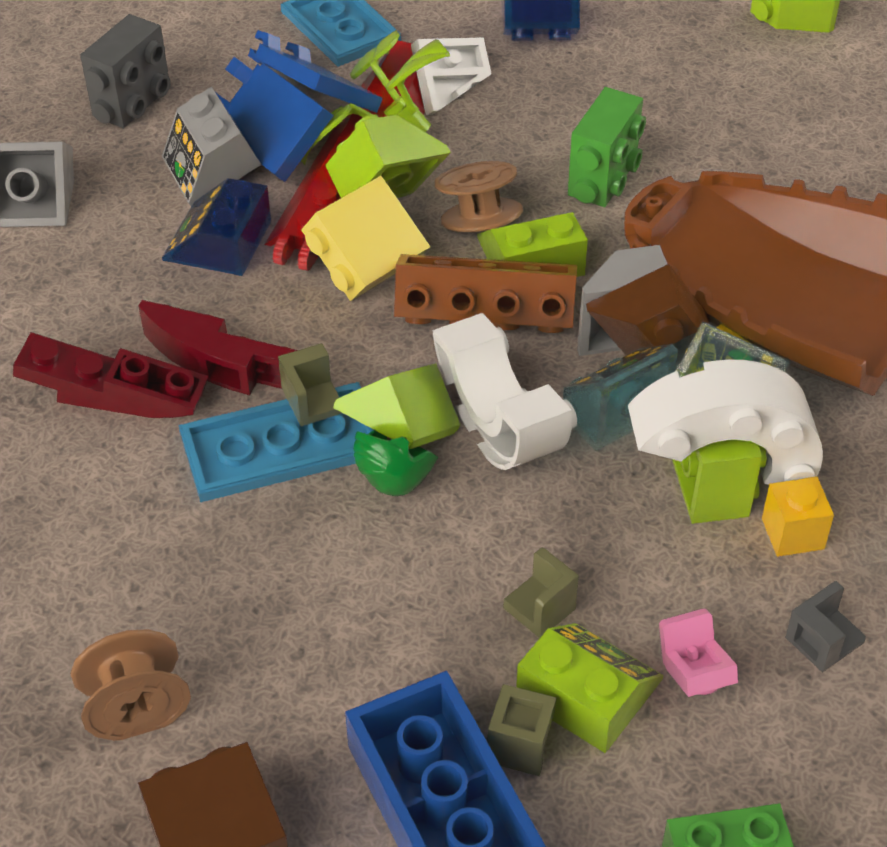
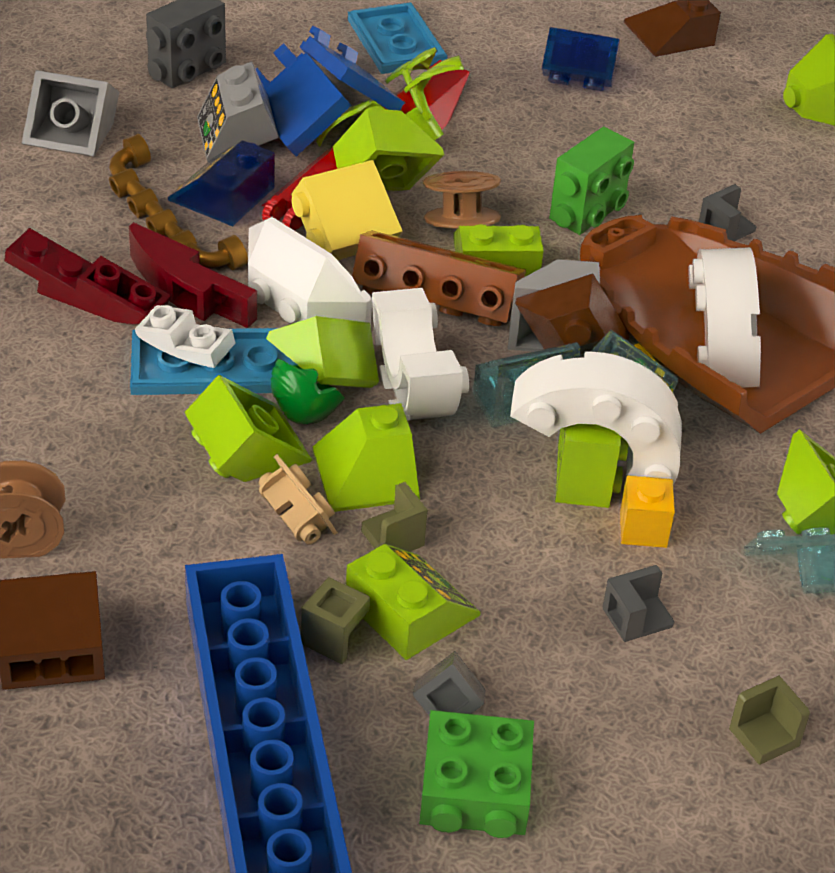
camera: 10 degrees right, 5 degrees down
olive panel [278,343,341,426] -> none
white wing [411,38,491,115] -> none
bright pink bracket [659,609,738,697] -> none
none -> pearl gold bar [109,134,248,271]
none -> white slope [135,305,236,368]
none -> lime slope [184,375,312,482]
none -> white wedge [248,217,372,325]
none -> tan hinge [259,454,338,544]
none -> lime slope [312,403,420,512]
none -> dark grey panel [412,651,486,716]
none -> white brick [689,247,761,388]
none -> dark grey panel [699,184,756,241]

